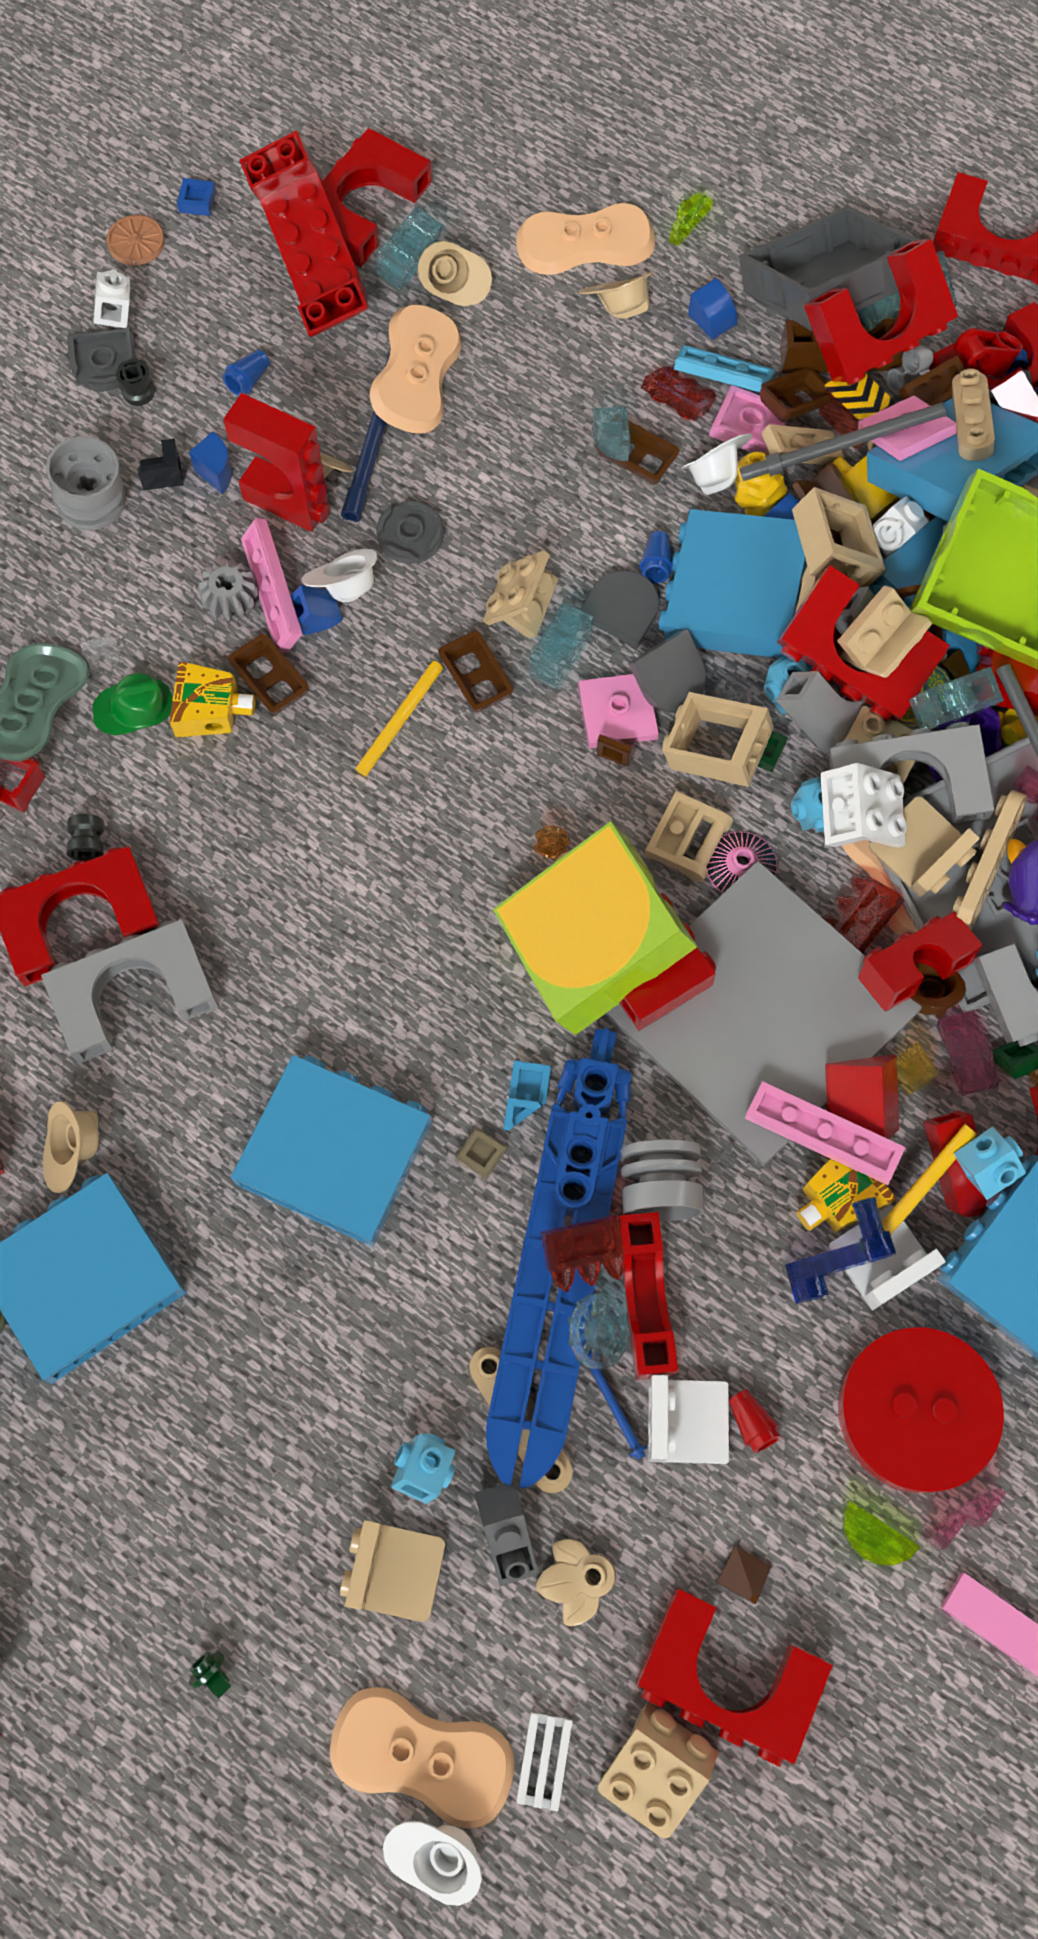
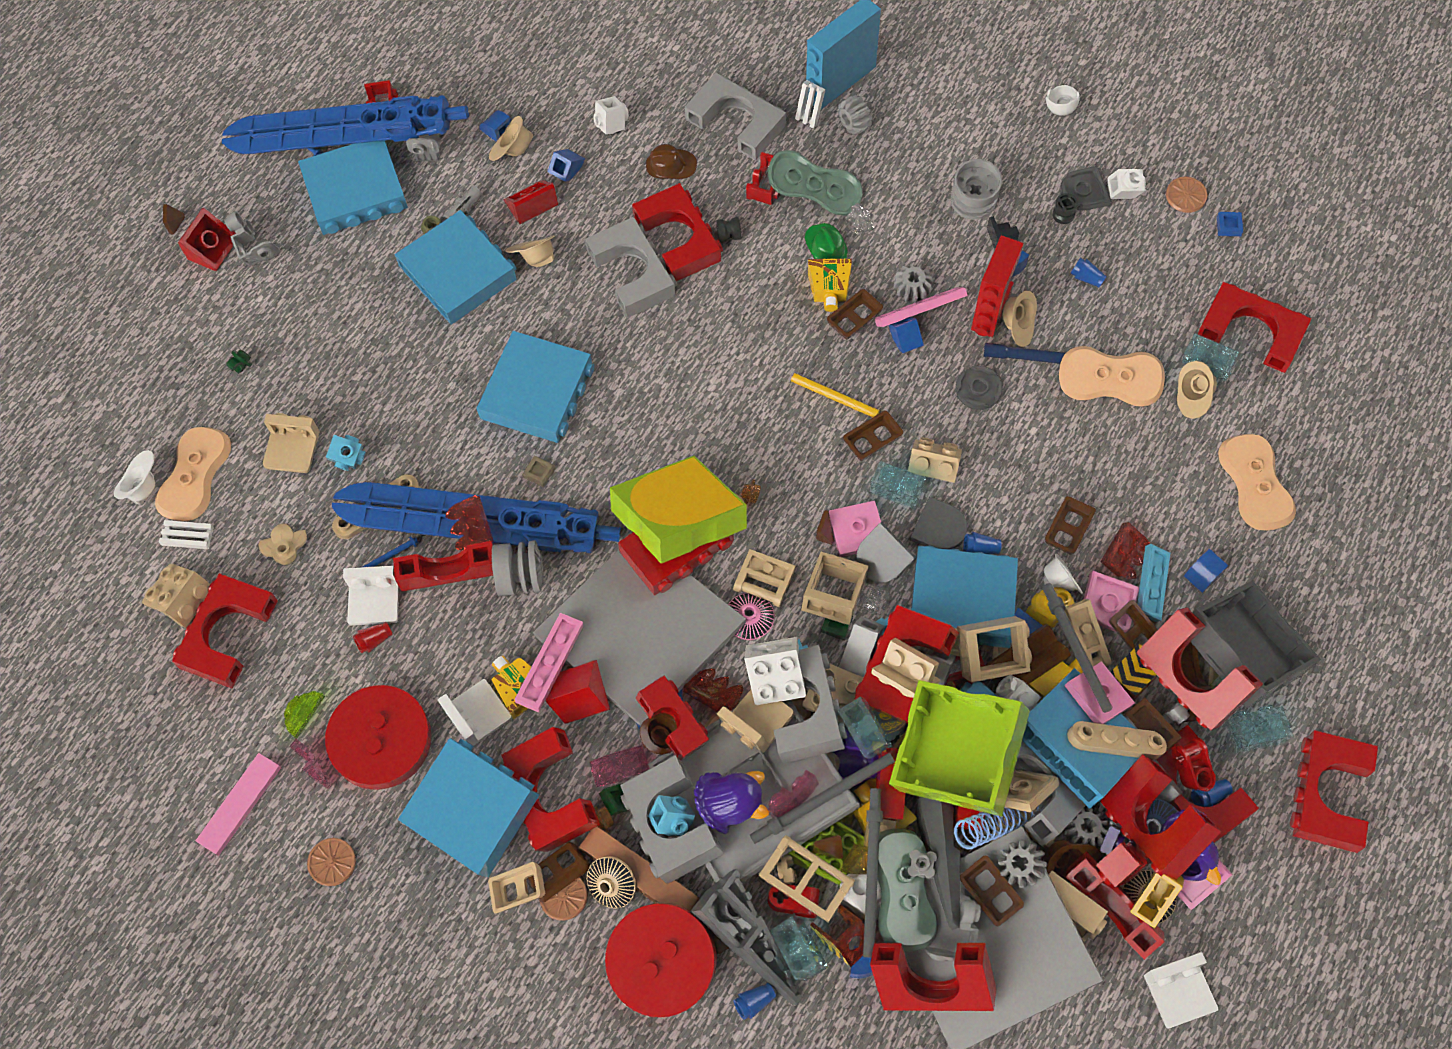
camera: 90 degrees right, 5 degrees down
red slope [239,130,369,338] -> none
white piece [302,549,377,602] -> none
dark grey slope [474,1481,539,1586] -> none
dark azure slope [503,1061,551,1130] -> none
clear light blue wheel [568,1293,629,1369] -> none
tan piece [578,272,653,319] -> none
clear light blue brick [592,407,630,461] -> none
clear neon green plate [668,192,713,246] -> none
reddish brown slope [716,1545,772,1604] -> none
clear blue beam [784,1197,896,1304] -> none
yellow bar [864,1124,977,1253] -> none
clear yellow slope [897,1043,938,1095] -> none
tan plate [951,790,1027,930] -> none
medium azure brick [953,1127,1026,1200] -> none

